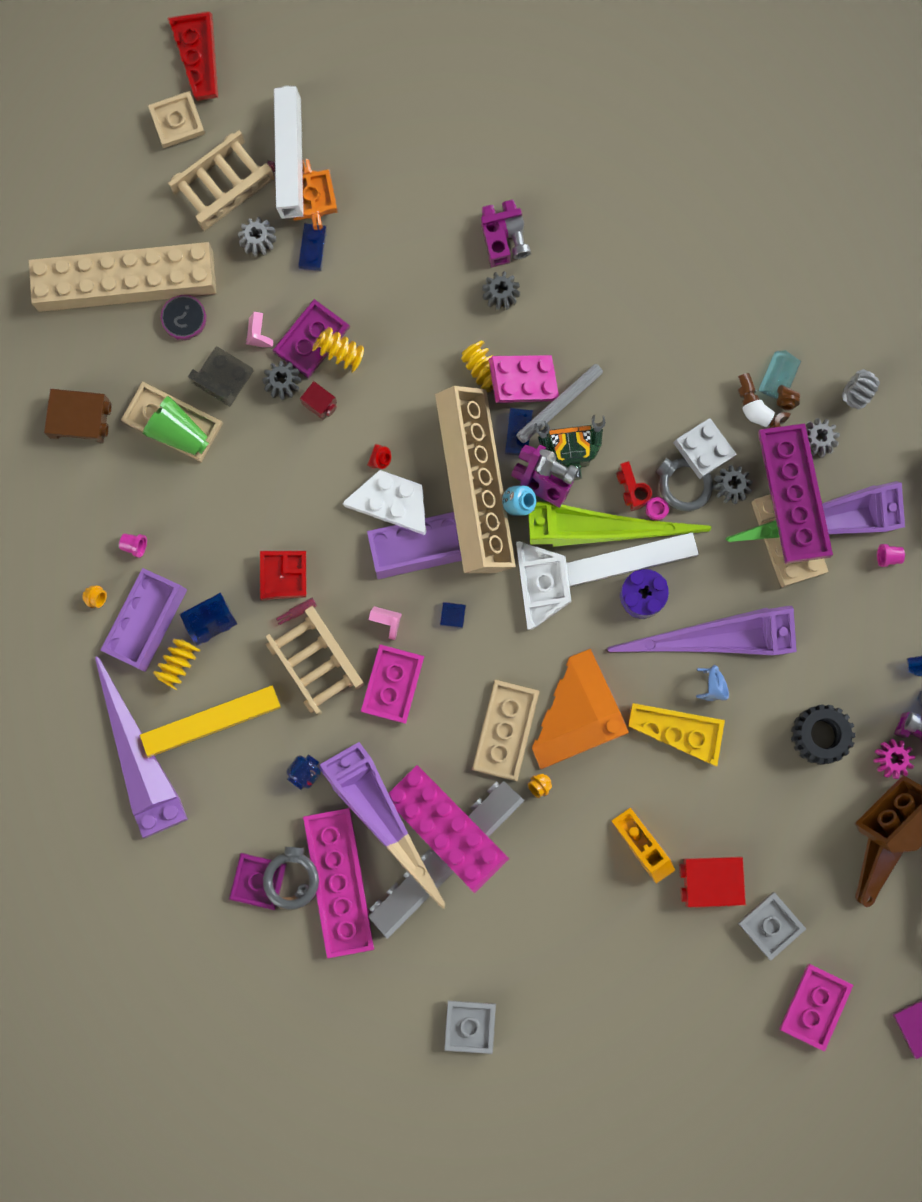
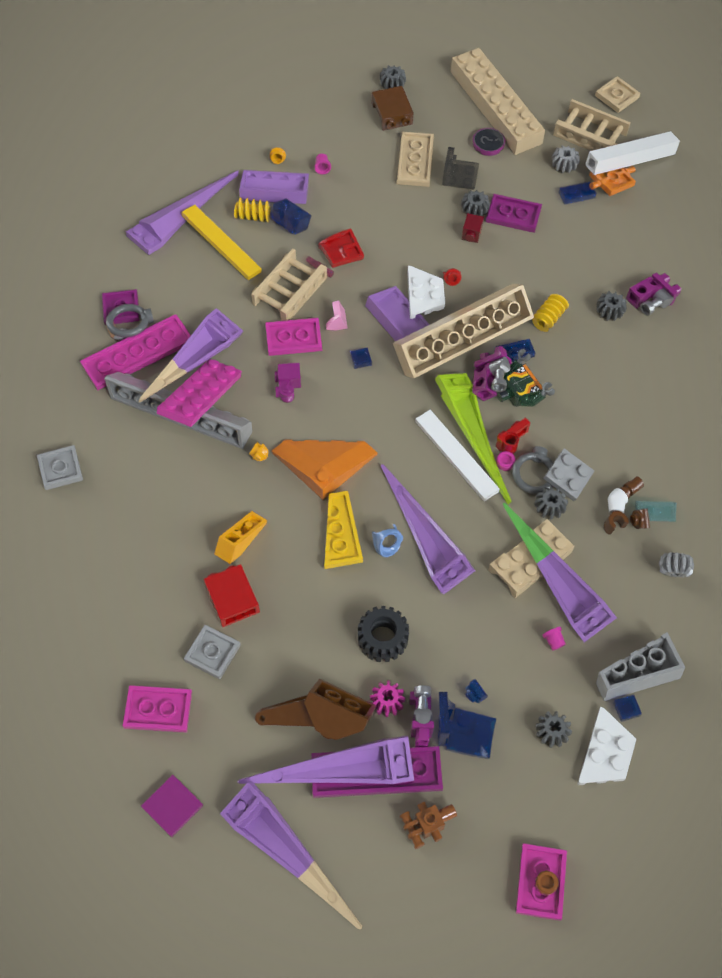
camera: 65 degrees right, 20 degrees down
bright green cone [142,396,209,455] -> none
red wing [168,11,218,101] -> none
bright pink tile [246,312,273,347] -> none
clear blue head [286,754,321,790] -> none
yellow piece [312,327,364,373] -> none
tan tile [472,680,540,782] -> none
dark pink plate [488,355,559,403] -> none
medium azure head [502,485,536,516] -> none
white wing [516,541,572,630] -> none
light grey axle [517,364,603,443] -> none
dark purple brick [620,569,669,619] -> none
magenta plate [758,423,833,564] -> none
light grey gear [806,418,840,458] -> none
none -> magenta brick [274,363,301,403]
none -> dark grey gear [379,65,406,89]

